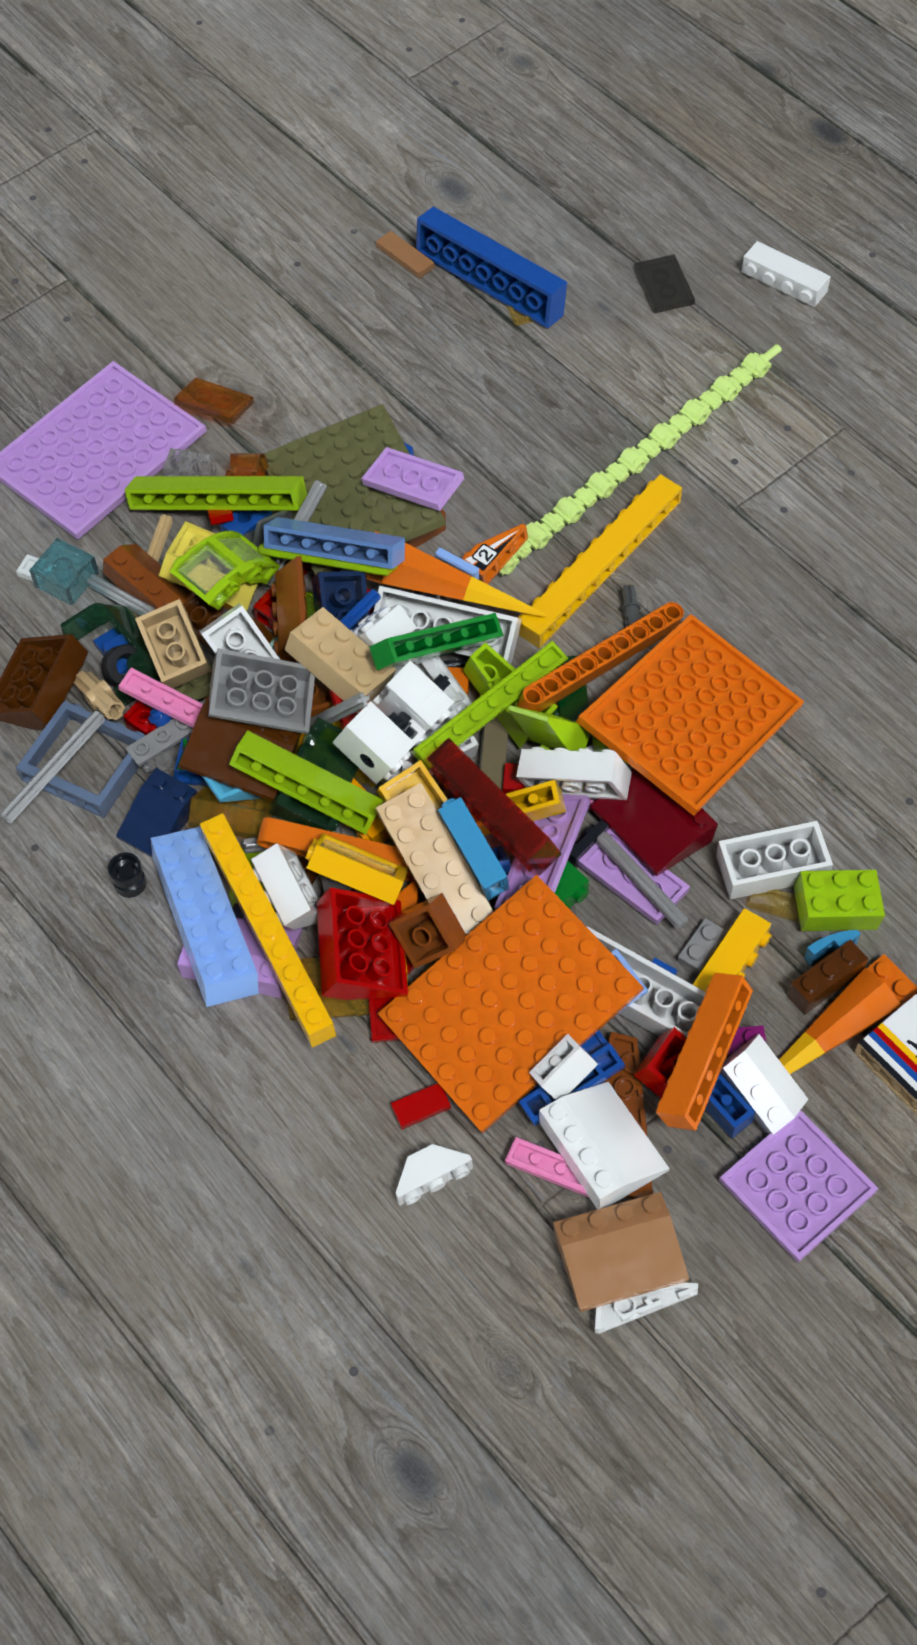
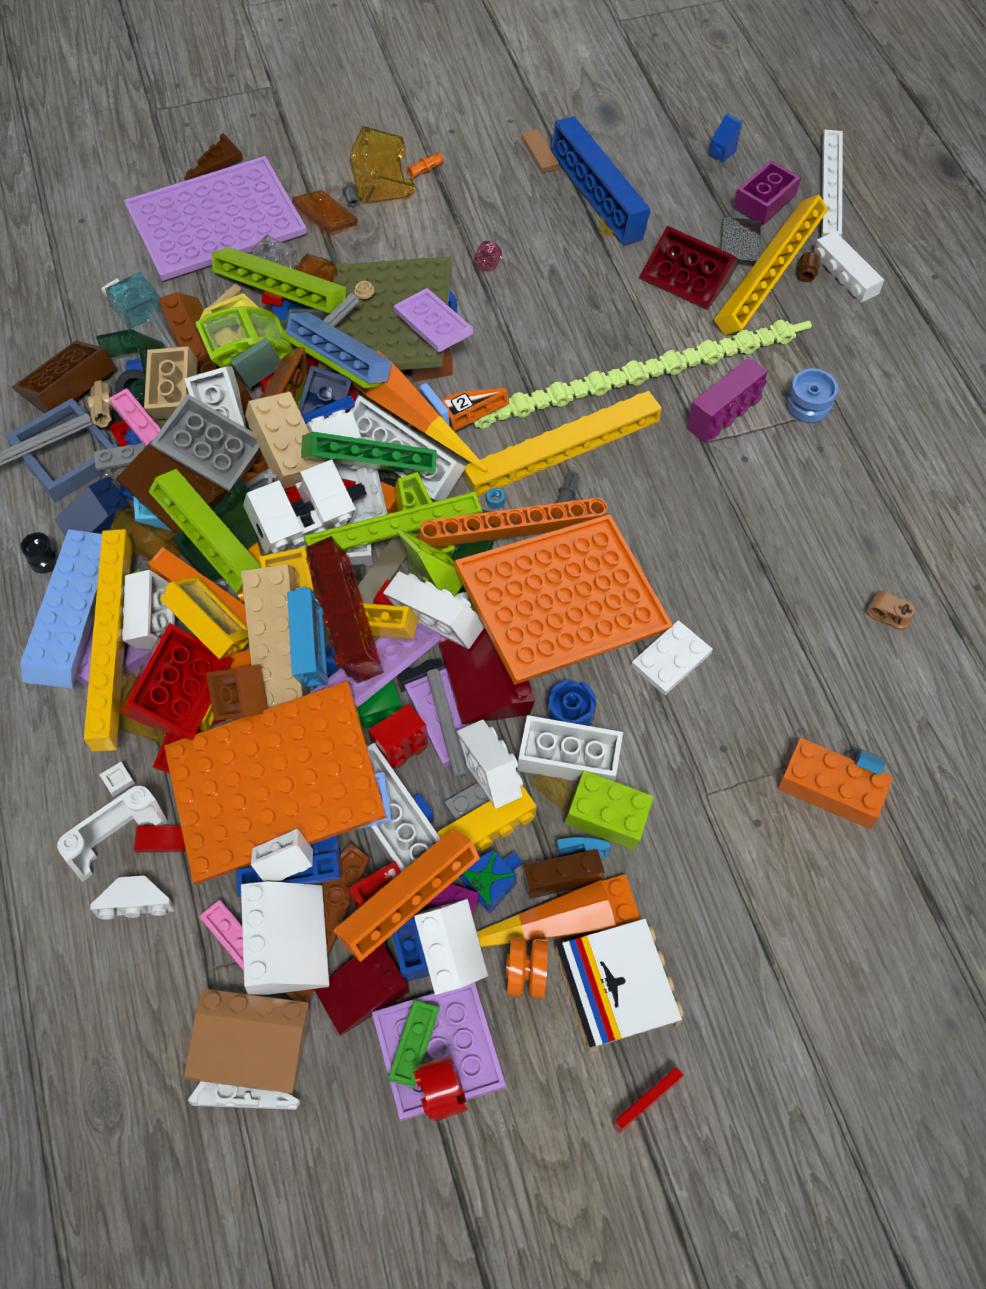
camera: 20 degrees right, 0 degrees up
none -> white windscreen [57,786,168,882]
none -> white plate [99,762,135,797]
none -> reddish brown wing [184,133,243,181]
none -> sand green tile [231,338,281,388]
none -> dark red slope [314,943,409,1036]
none -> dark grey pin [342,182,360,207]
none -> clear yellow windscreen [350,126,416,203]
none -> tan plate [354,281,375,300]
none -> red brick [369,704,428,769]
none -> bright green tile [388,999,440,1089]
none -> orange pin [407,152,444,178]
none -> red brick [414,1055,468,1122]
none -> white brick [457,720,523,809]
none -> torso [459,851,522,914]
none -> clear pink head [474,241,502,271]
none -> dark azure axle [486,488,505,509]
none -> orange wheel [505,937,548,999]
none -> blue brick [547,680,596,726]
none -> white plate [631,620,713,695]
none -> dark red slope [639,226,738,310]
none -> magenta brick [687,357,768,443]
none -> blue slope [709,113,742,162]
none -> yellow brick [714,194,828,335]
none -> magenta brick [733,160,801,224]
none -> medium blue wheel [787,368,838,423]
none -> reddish brown brick [798,252,820,282]
none -> white plate [821,129,843,237]

